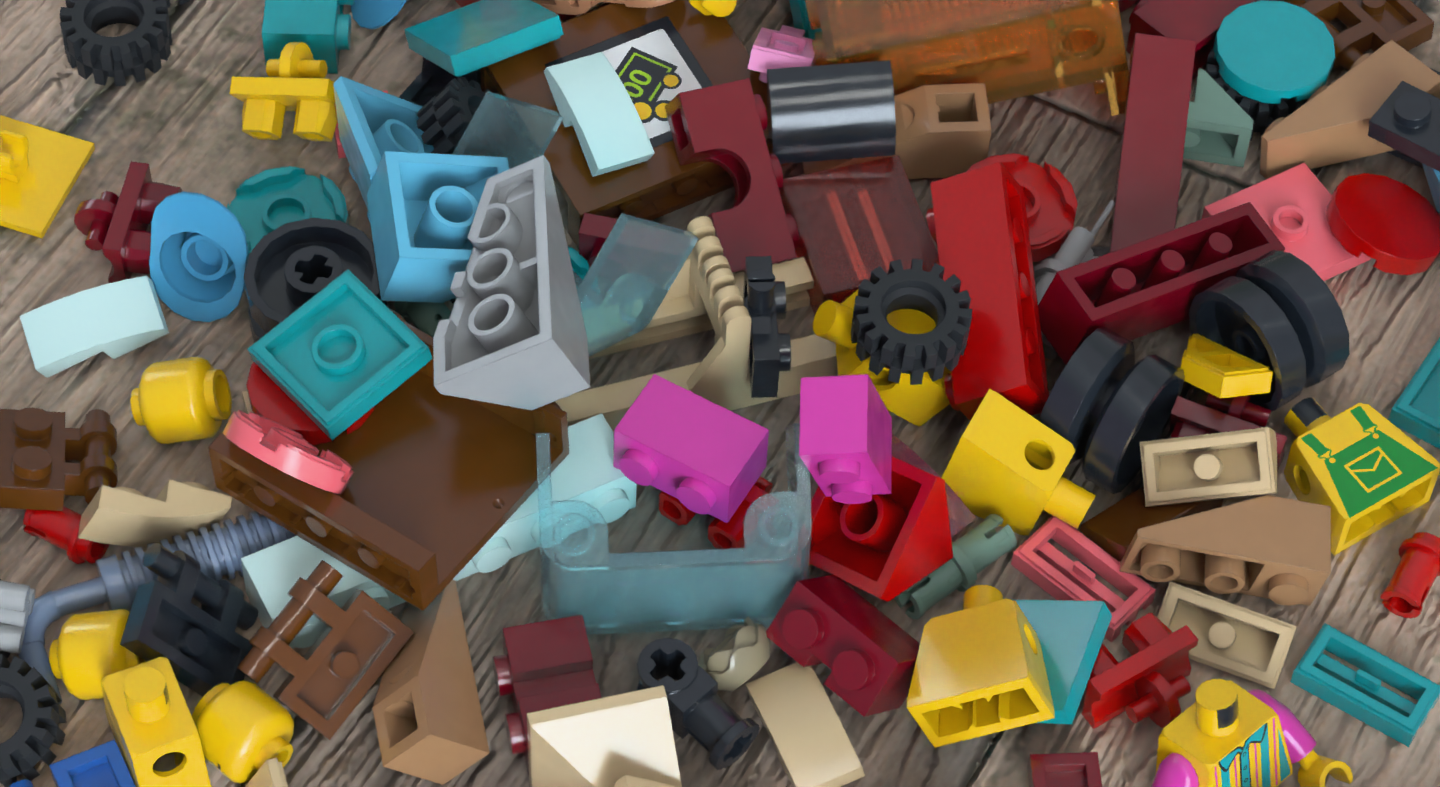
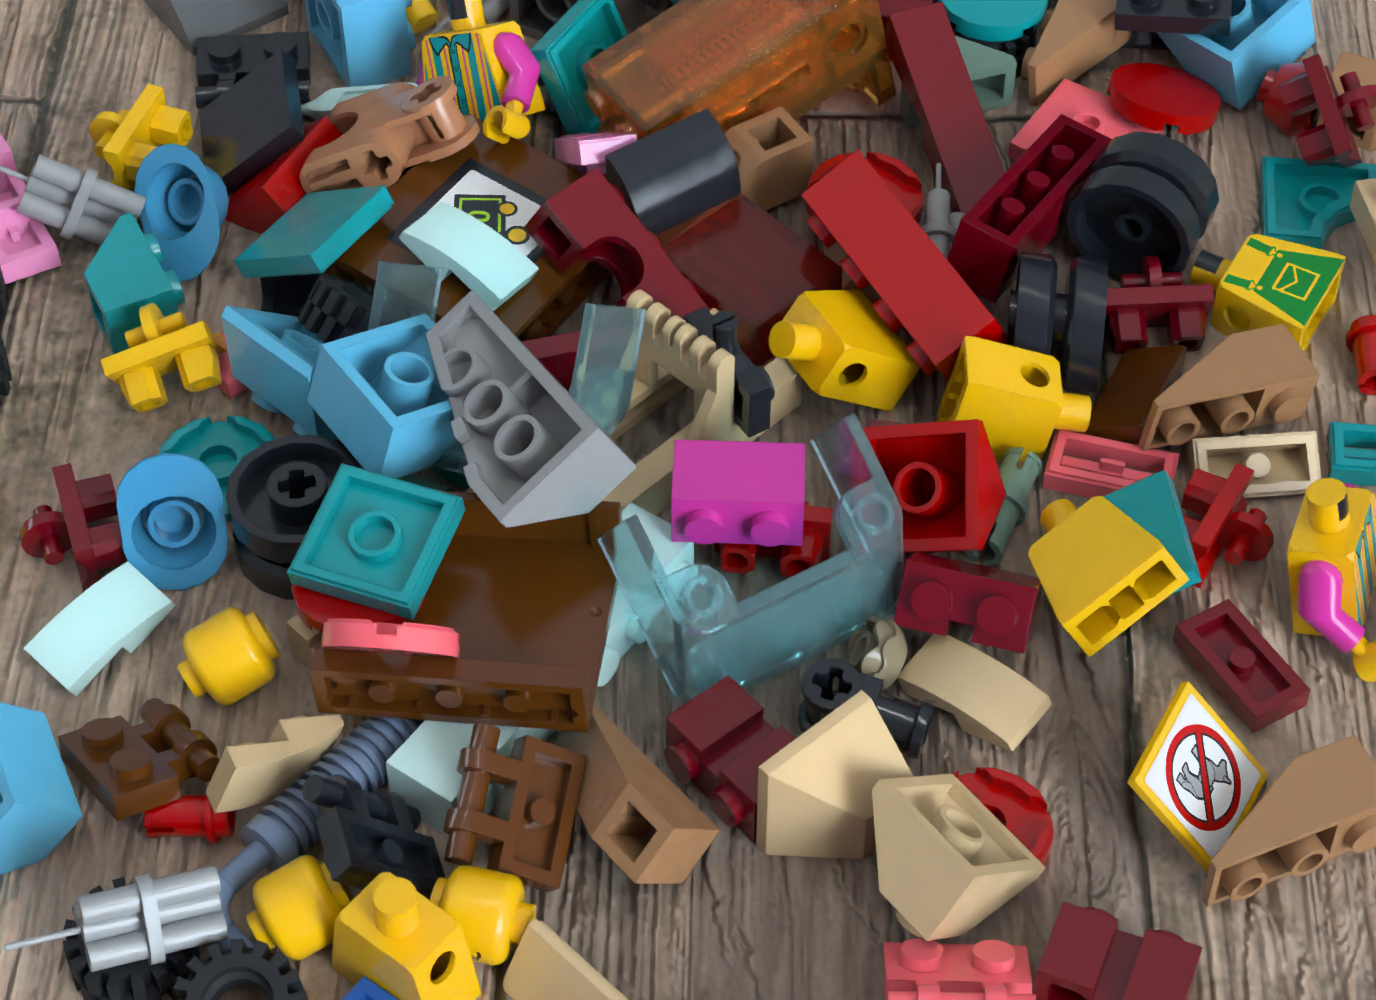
camera: 25 degrees left, 5 degrees down
dark pink brick [799,374,892,504] -> none
black tyre [851,258,972,385] -> none
tan slope [1140,427,1277,507] -> none
yellow tile [1181,333,1273,399] -> none

